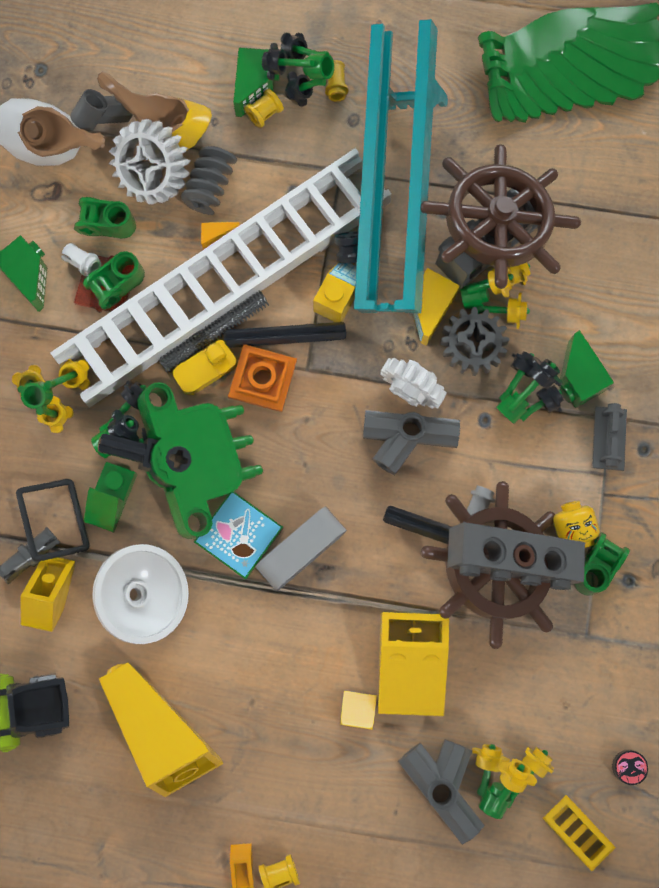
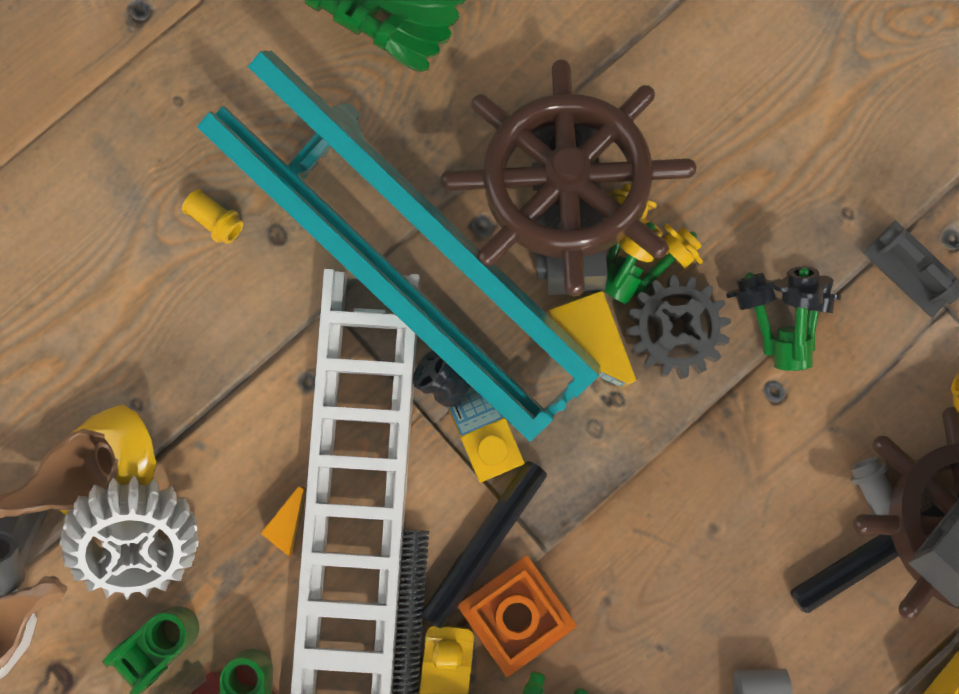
camera: 50 degrees left, 5 degrees up
dark grey piece [181,146,237,215] -> none
green slope [233,47,280,117] -> none
yellow bush [244,89,284,129] -> none
plant [262,32,334,107] -> none
dark grey piece [363,410,460,476] -> none
white gear [380,358,447,409] -> none
green slope [560,330,614,408] -> none

